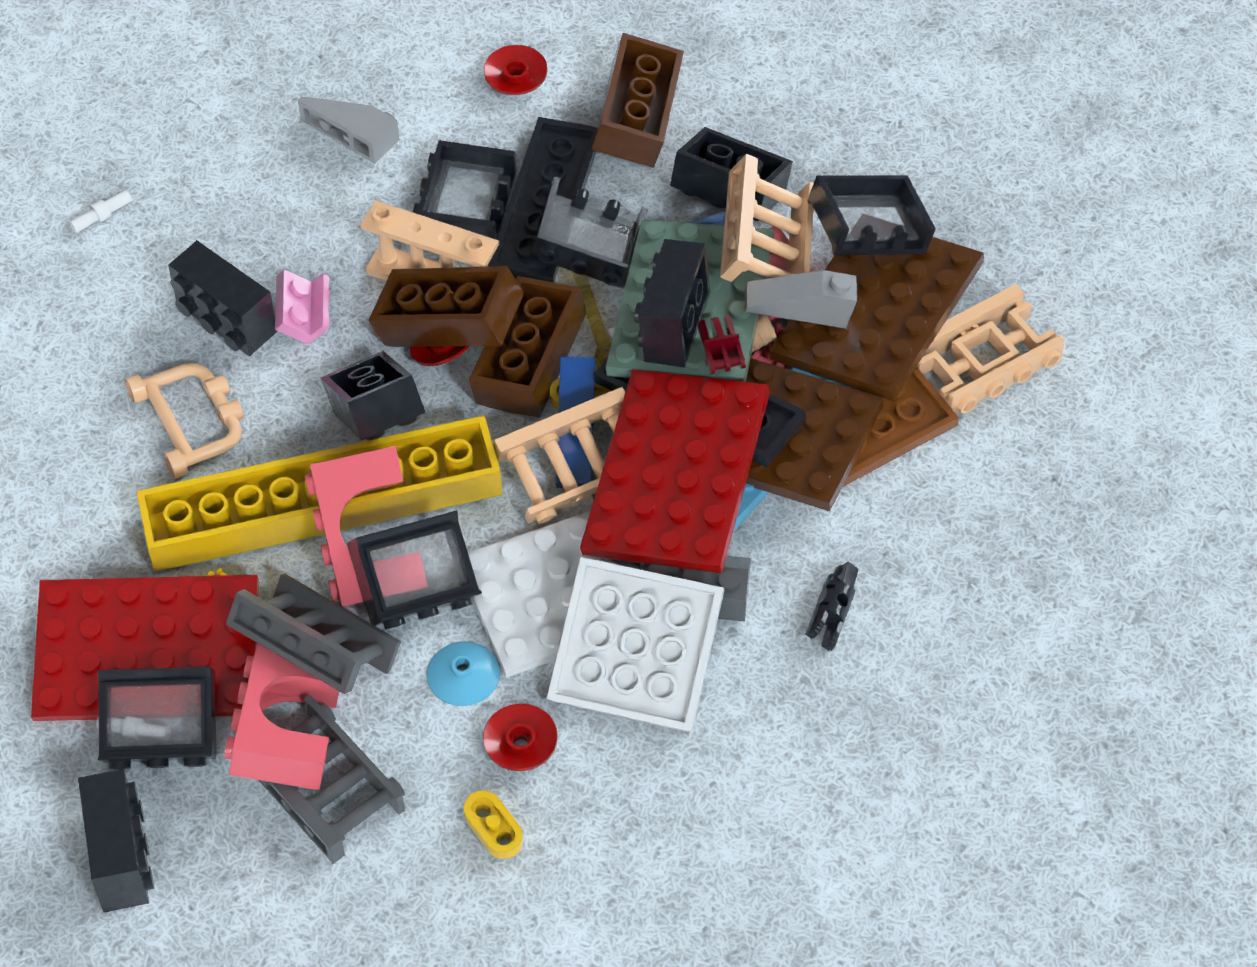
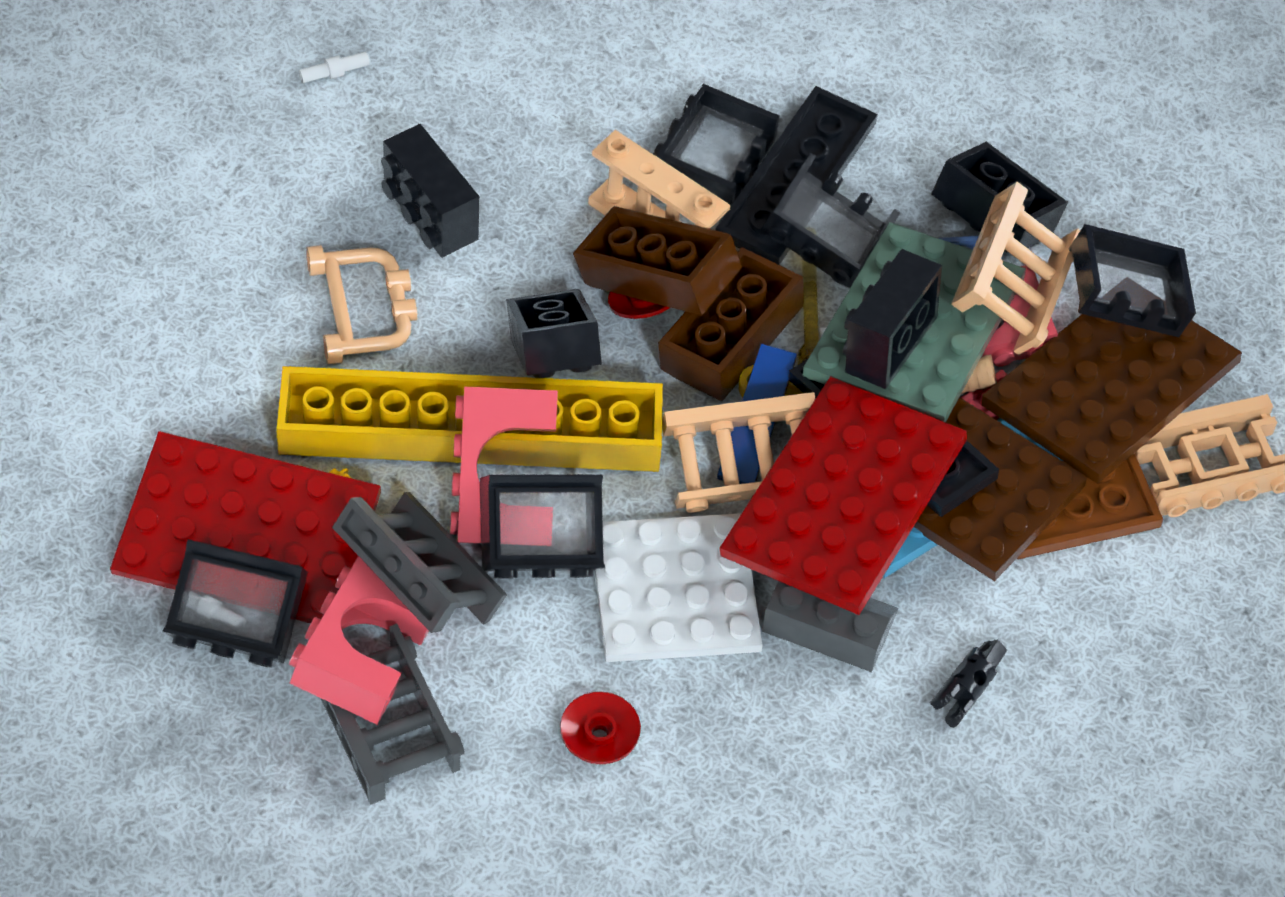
camera: 10 degrees right, 0 degrees up
black brick [78,769,154,913] -> none
bright pink bracket [275,270,330,343] -> none
light grey slope [298,96,400,164] -> none
medium azure dish [427,642,500,706] -> none
yellow plate [464,790,523,859] -> none
red dish [484,45,548,95] -> none
white plate [546,557,725,733] -> none
reddish brown brick [592,33,684,168] -> none
dark red arm [697,315,746,375] -> none
light grey slope [745,270,857,328] -> none

